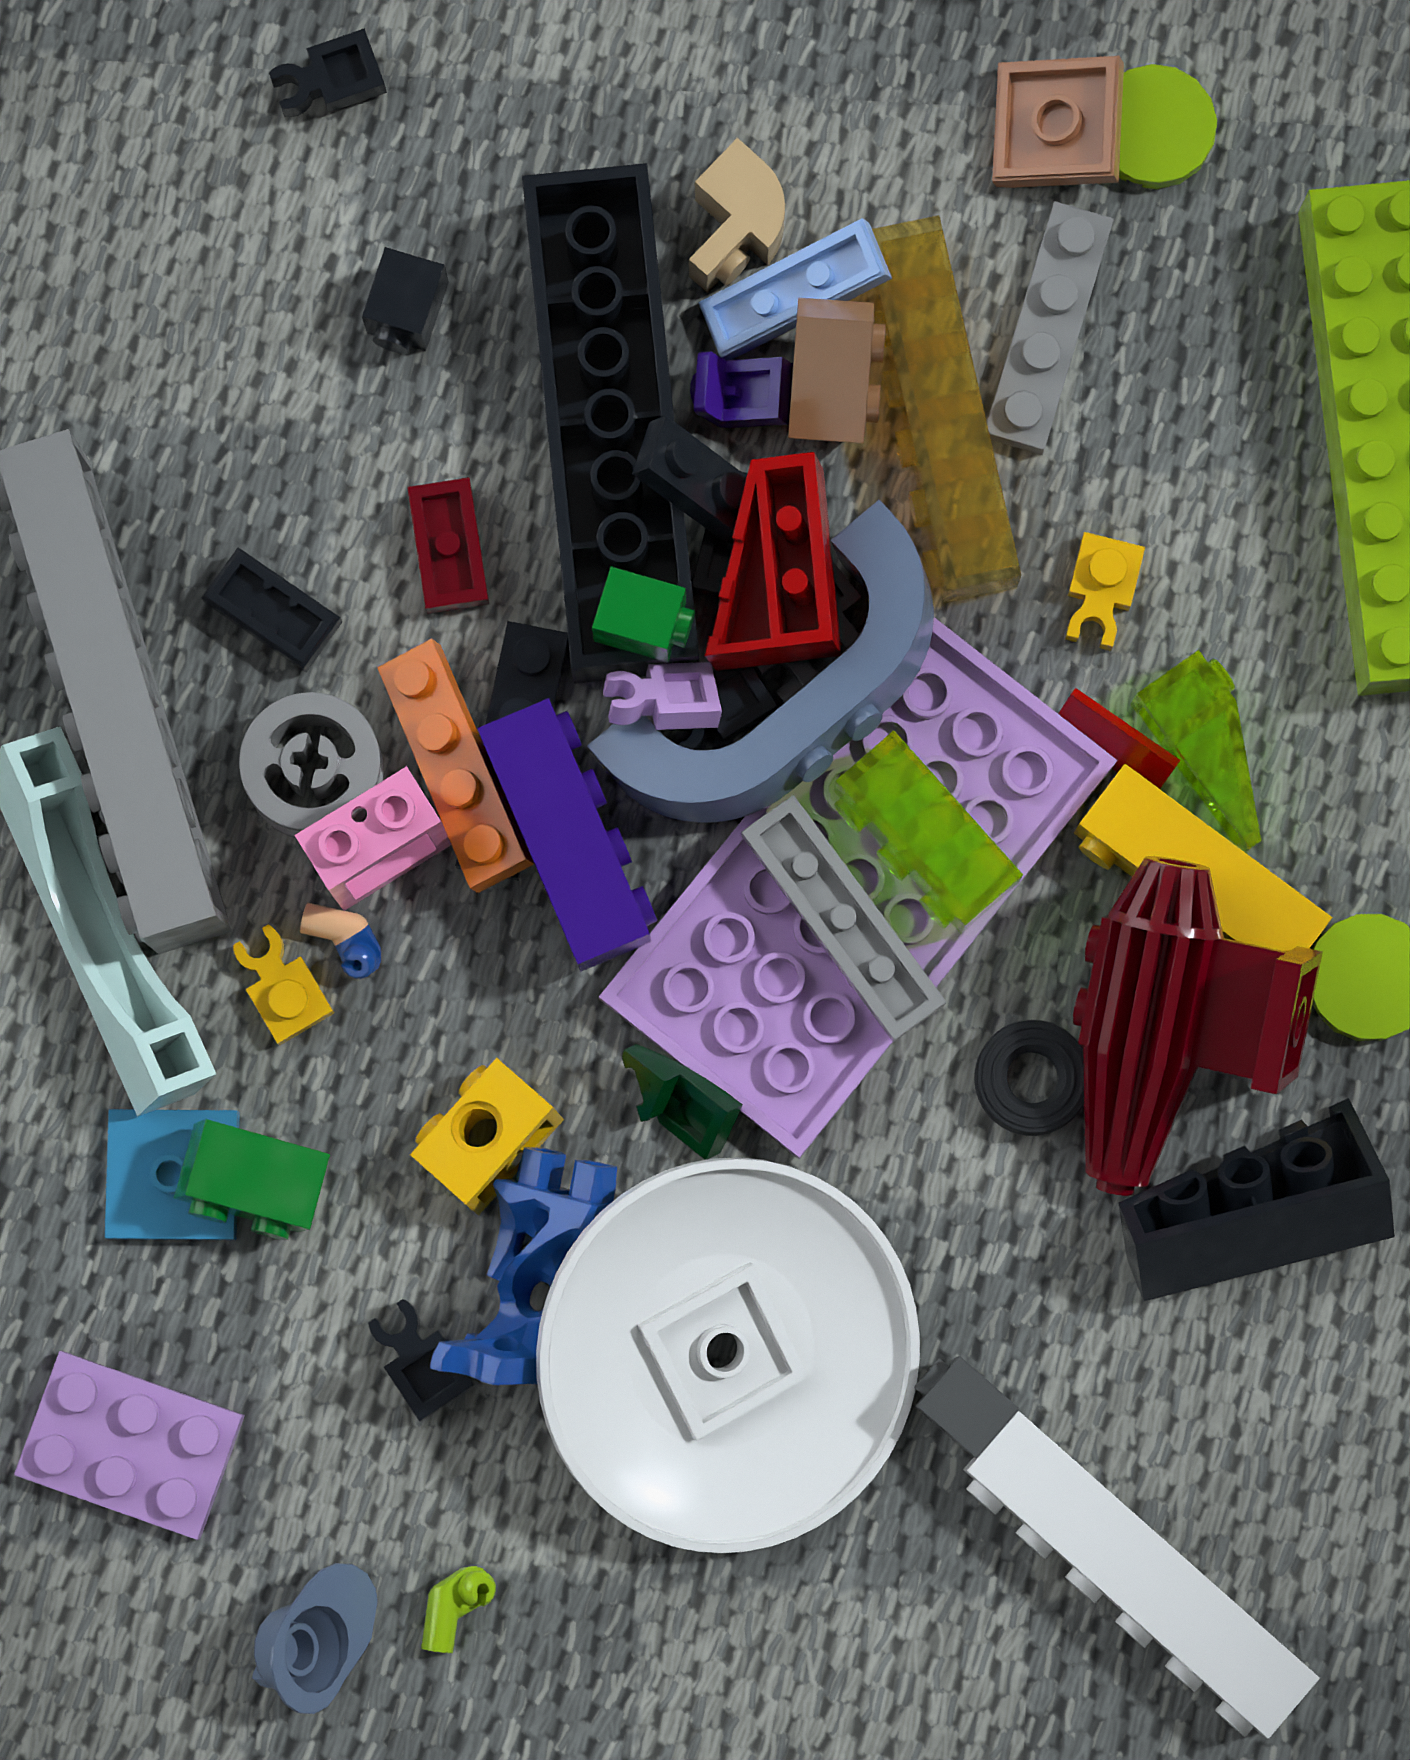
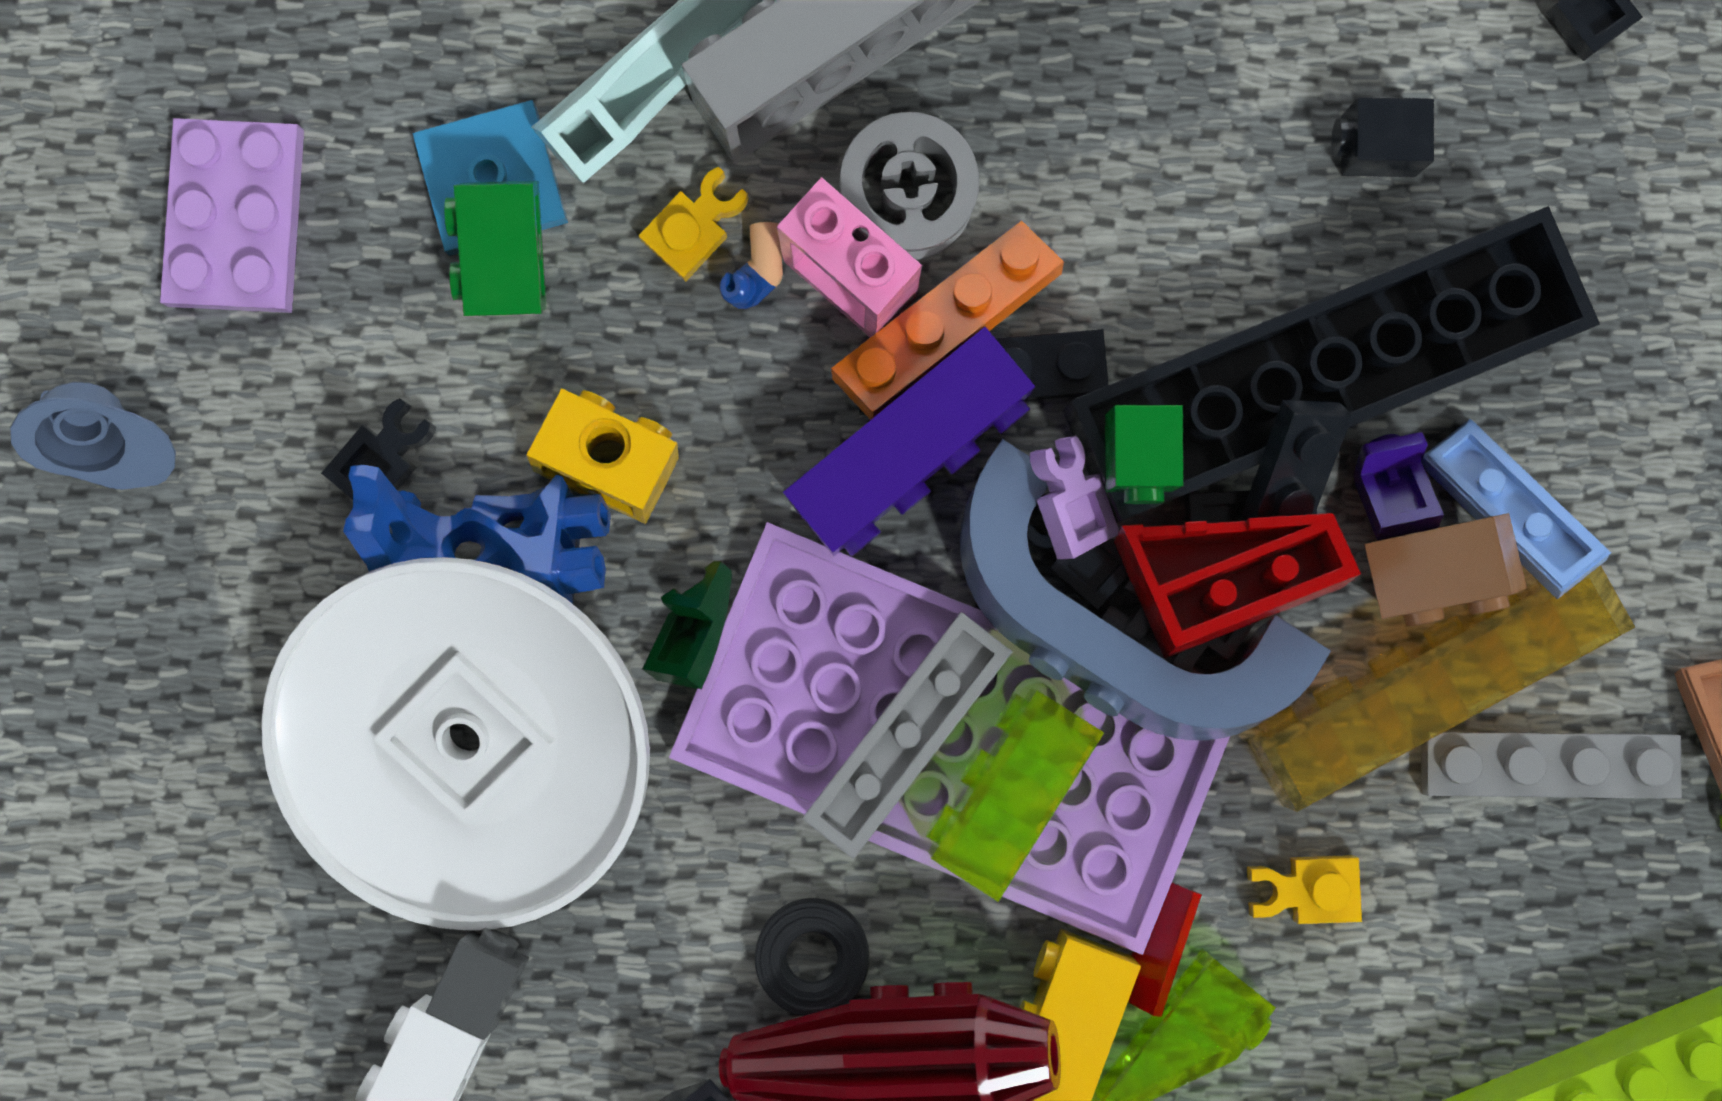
camera: 70 degrees right, 5 degrees up
black plate [201,547,343,672] -> none
dark red plate [407,477,490,614] -> none
lime arm [421,1566,496,1653] -> none
tan brick [689,138,785,293] -> none

